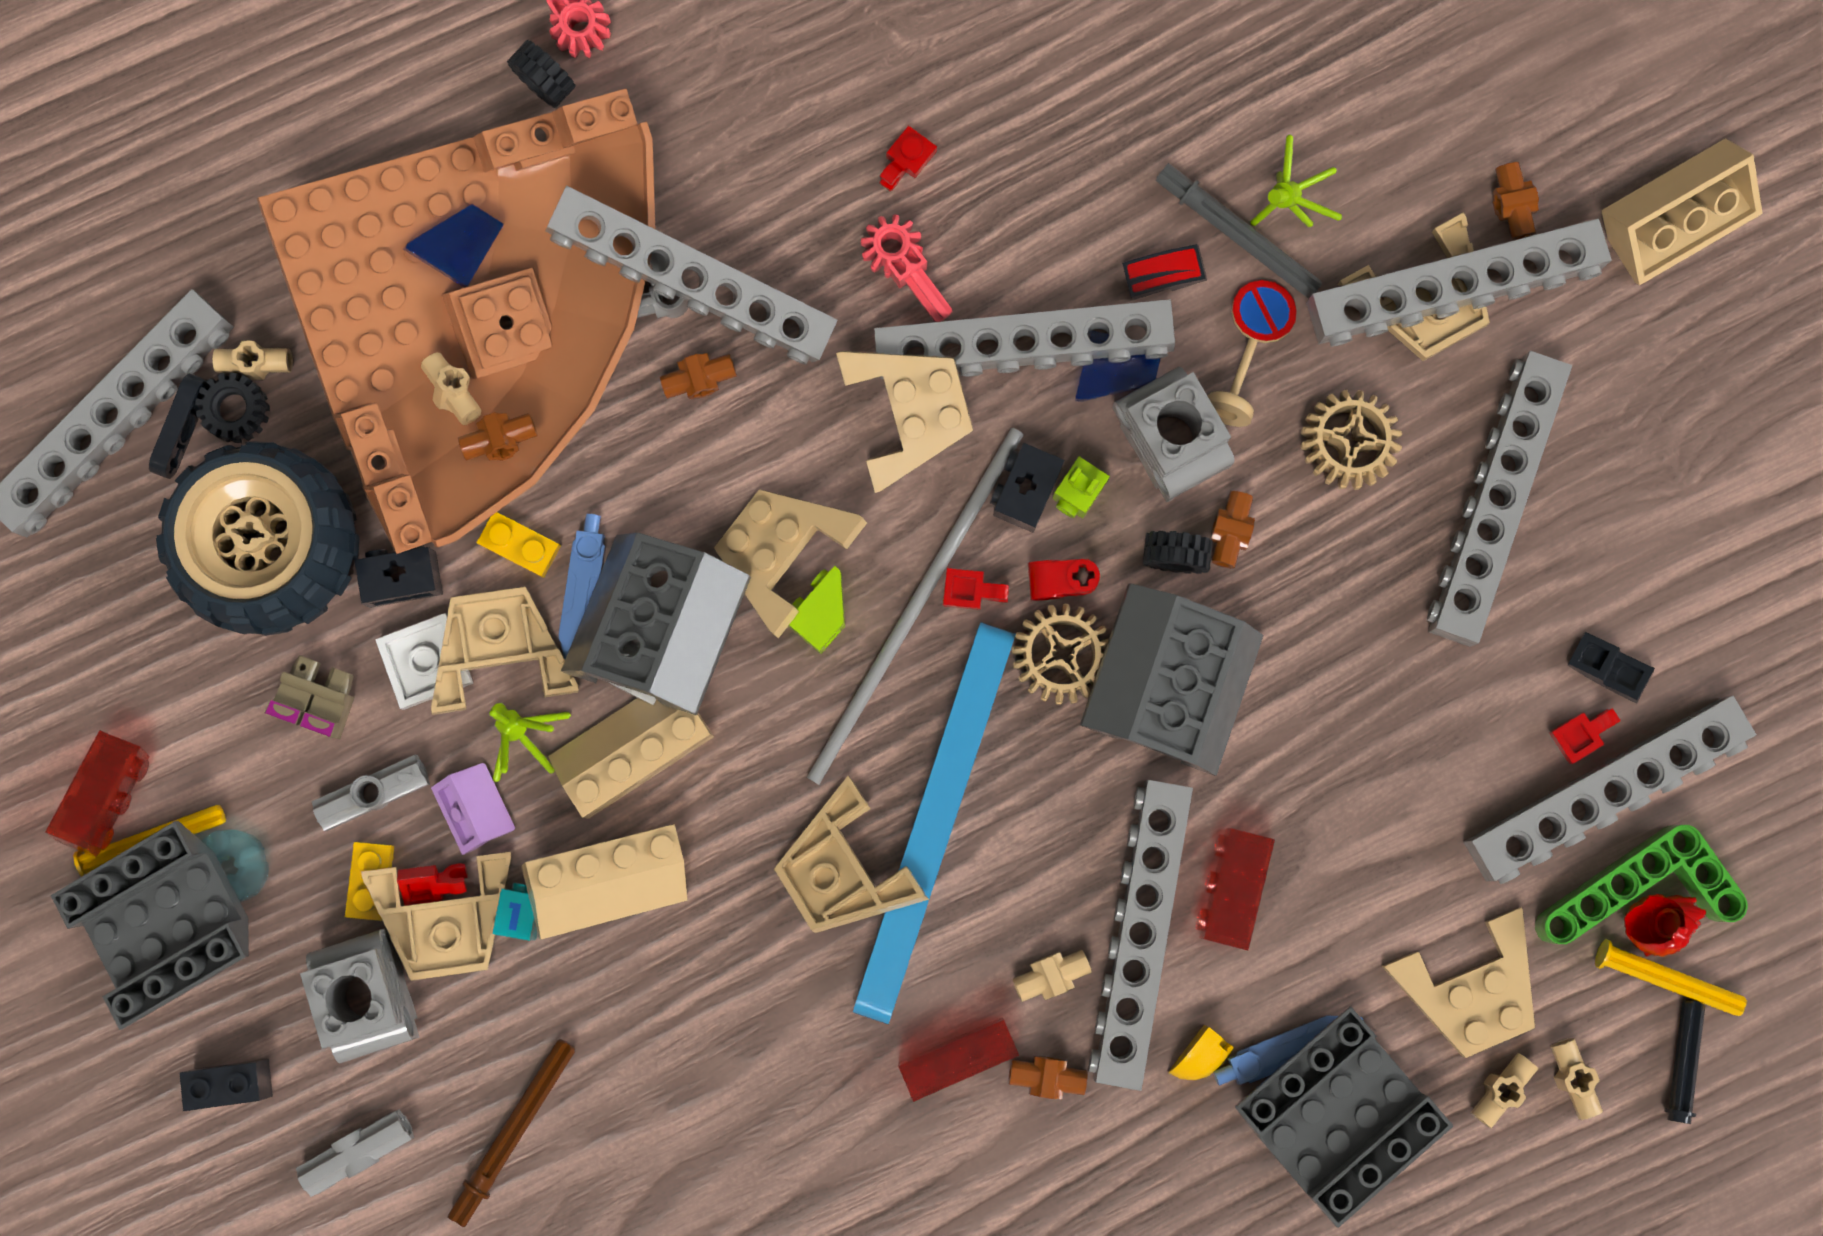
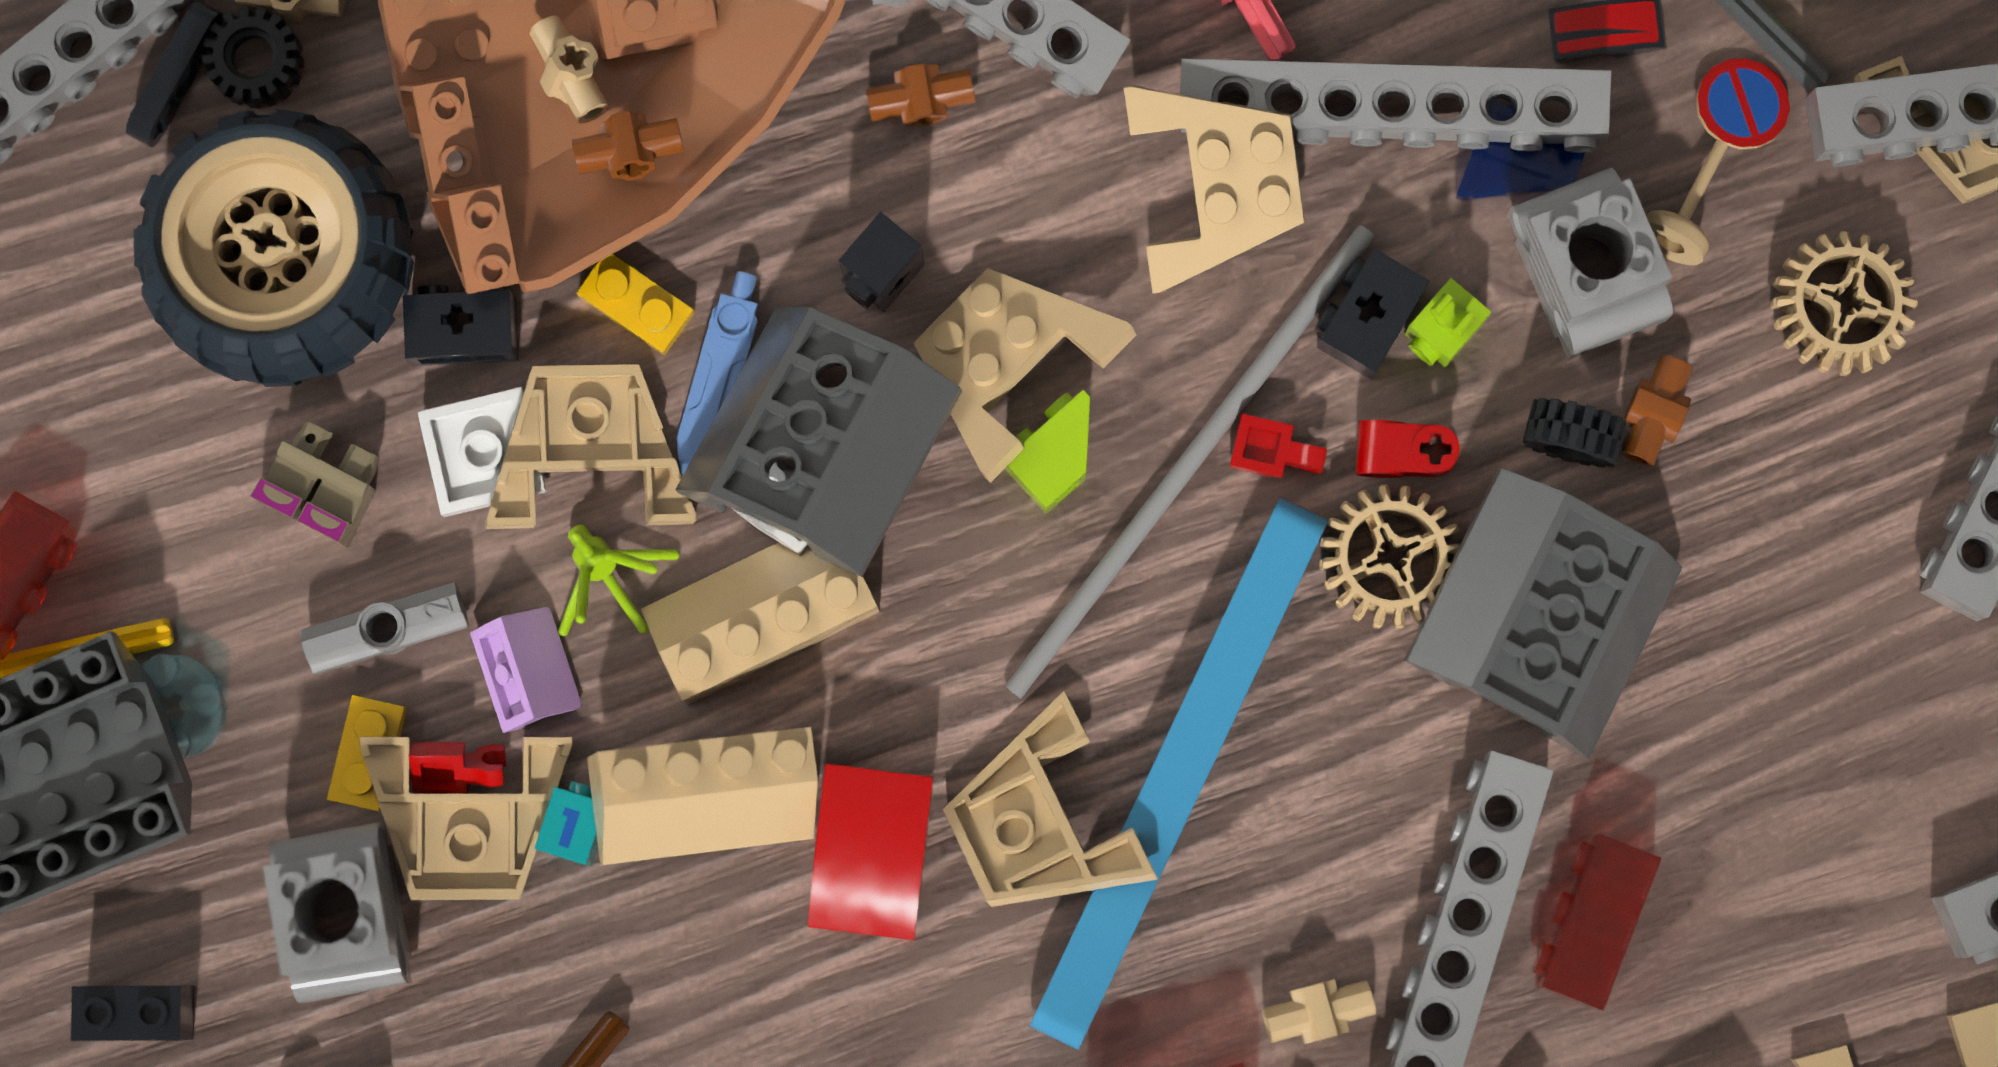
camera: 10 degrees right, 0 degrees up
none -> red slope [807,764,934,941]
none -> black brick [838,211,925,312]

